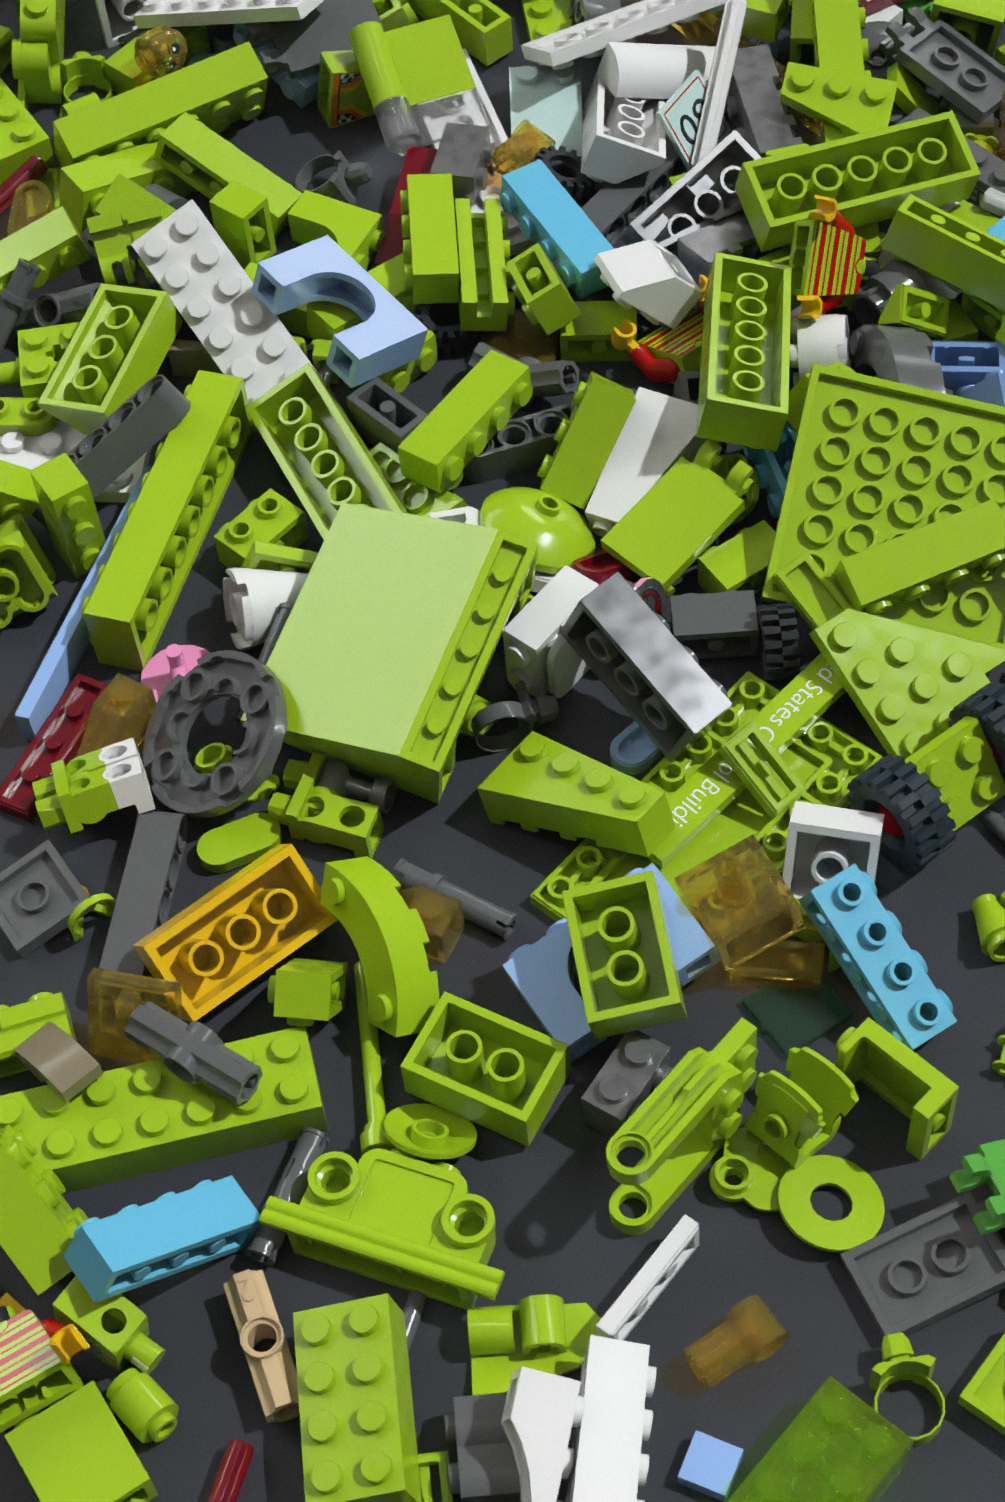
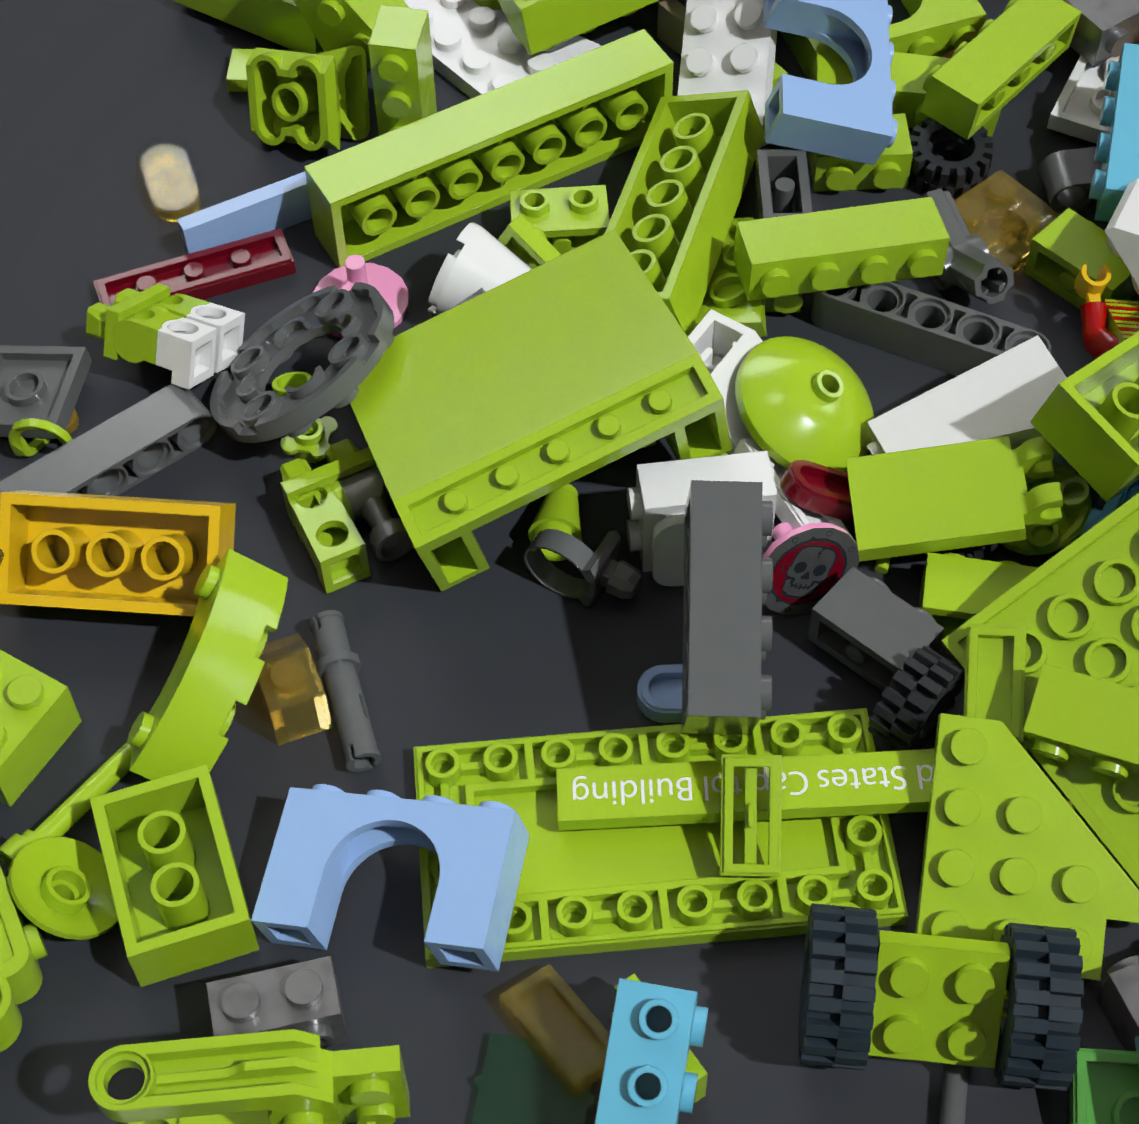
camera: 40 degrees right, 0 degrees up
dark grey beam [31,374,191,529] -> none
clear yellow slope [77,673,156,757] -> none
lime tile [197,813,282,873] -> none
lime brick [267,958,348,1026] -> none
lime brick [454,198,515,331] -> none
lime wedge [477,731,675,857] -> none
lime brick [506,243,581,335] -> none
lime wedge [536,371,636,509] -> none
lime brick [562,870,688,1039] -> none
clear yellow brick [674,834,805,971] -> none
white brick [779,801,885,905] -> none

